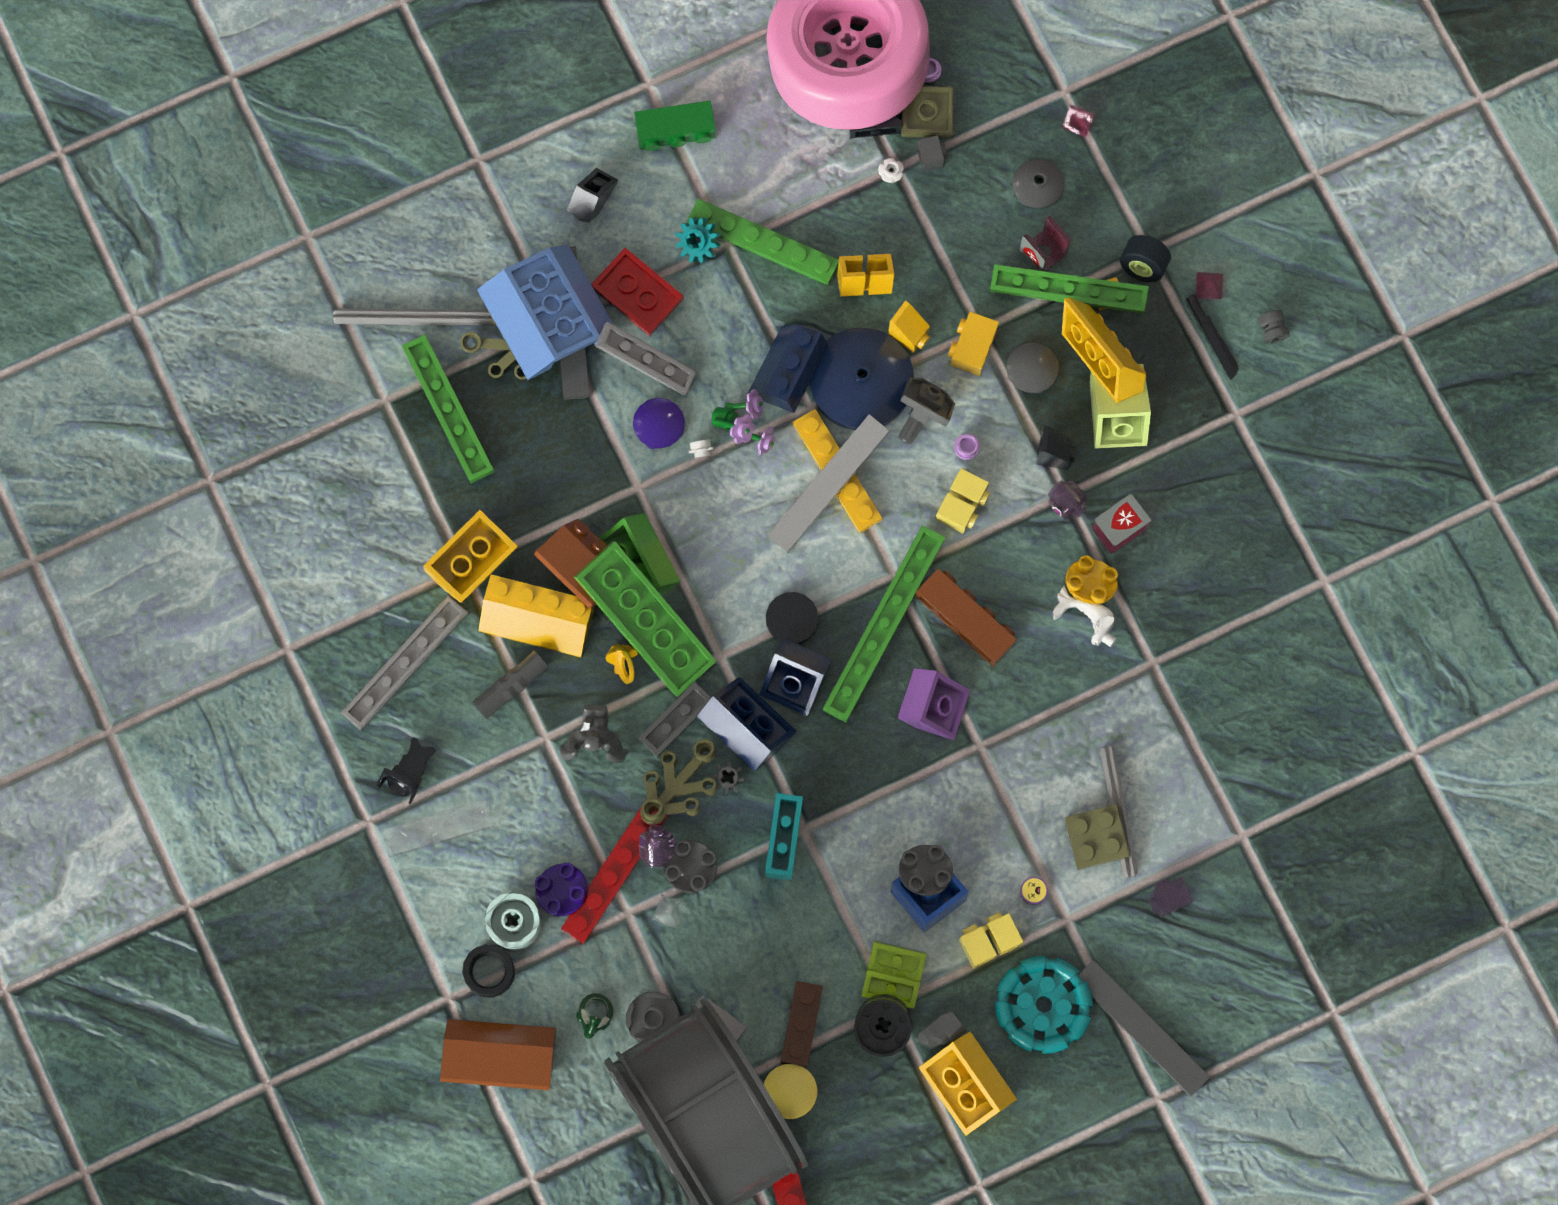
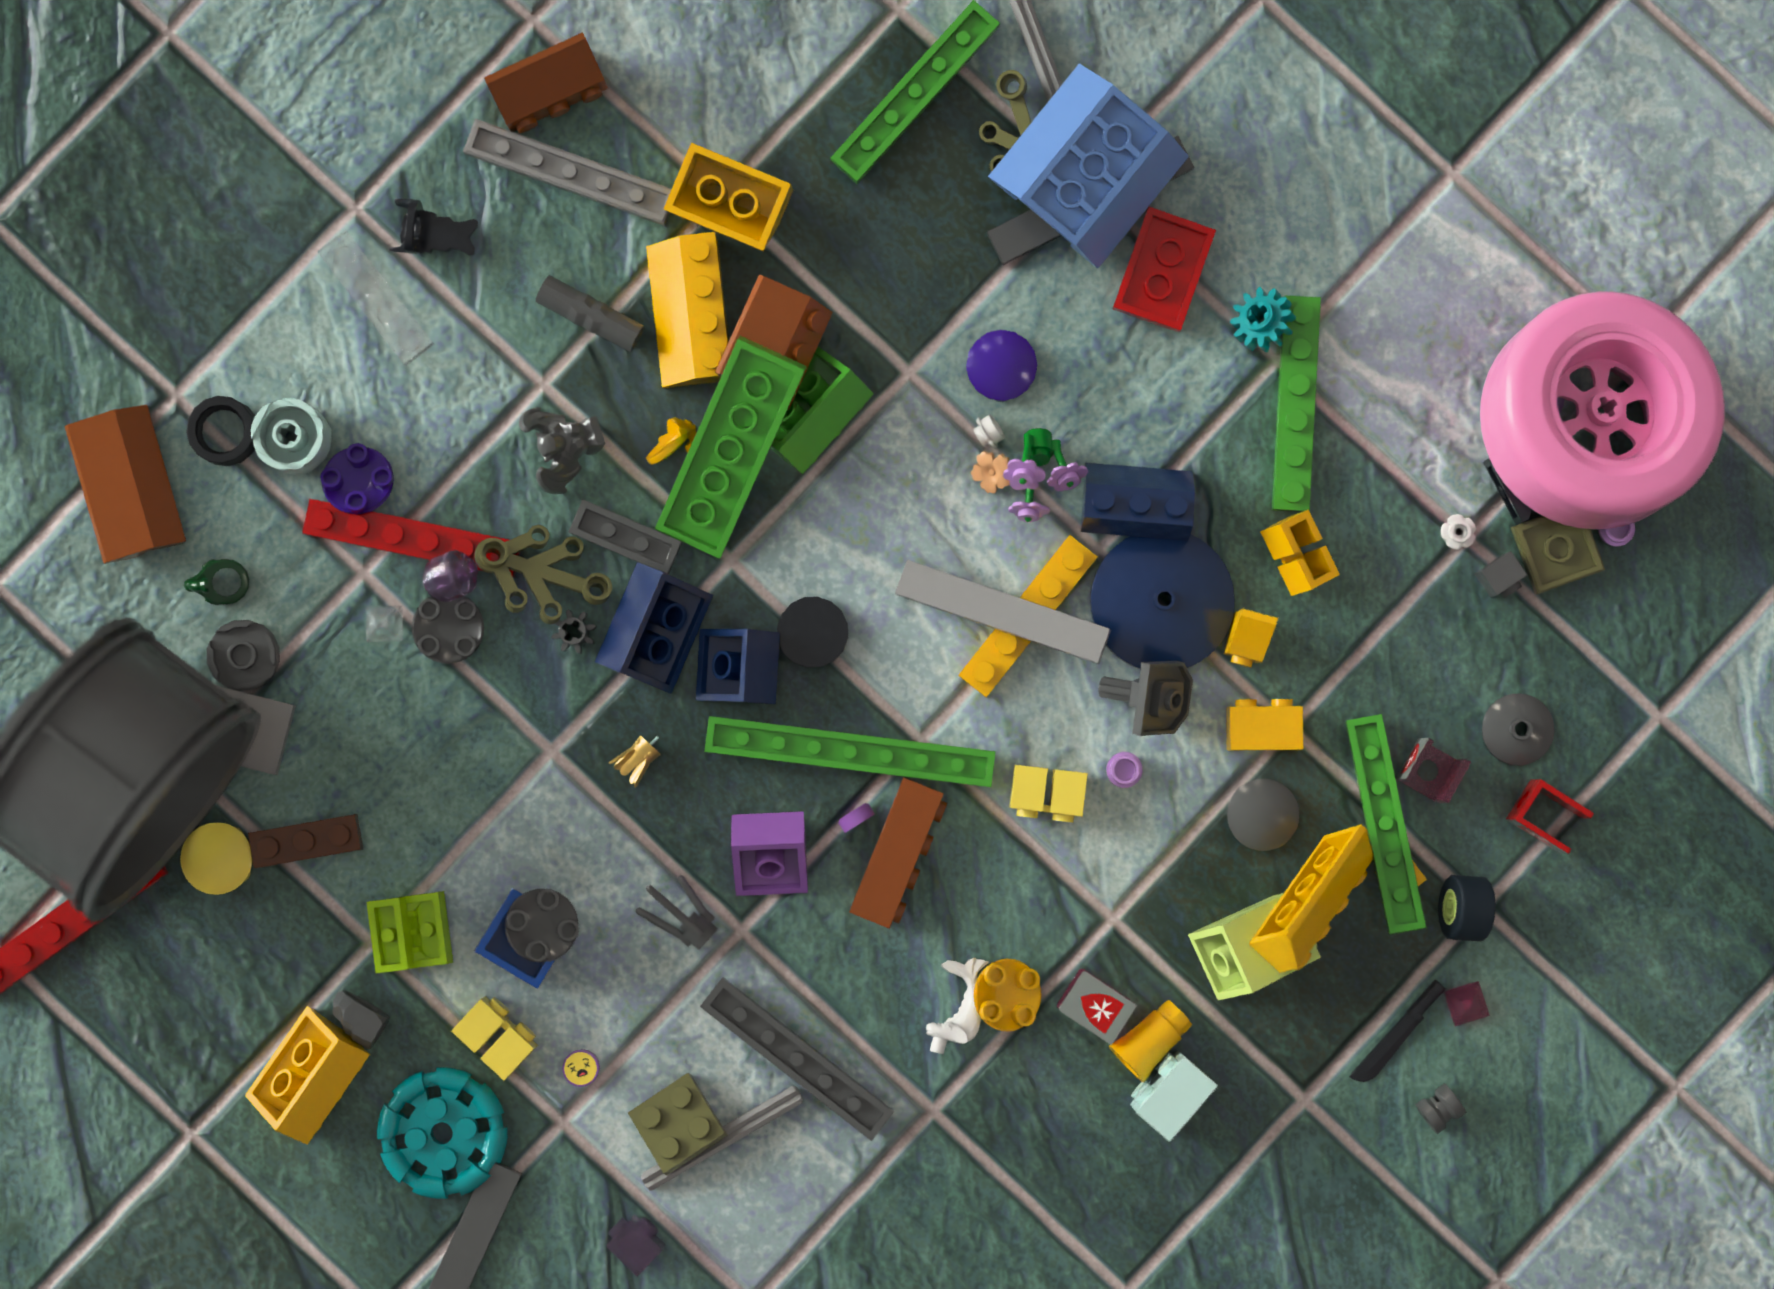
camera: 75 degrees right, 10 degrees up
black slope [567,168,618,223] -> none
light grey tile [595,322,697,395] -> none
green brick [634,100,716,151] -> none
teal brick [765,793,803,881] -> none
black wheel [854,994,912,1057] -> none
black slope [1036,426,1077,470] -> none
clear purple head [1048,480,1087,520] -> none
clear pink slope [1062,105,1094,137] -> none
none -> dark orange slope [484,32,608,133]
none -> pearl gold piece [608,735,661,788]
none -> dark grey plant [636,875,718,950]
none -> dark grey plate [700,977,894,1141]
none -> medium lavender tile [838,803,875,833]
none -> light nougat plant [971,450,1010,494]
none -> yellow plant [1109,1000,1192,1083]
none -> light aqua brick [1130,1050,1218,1142]
none -> red piece [1506,779,1594,855]

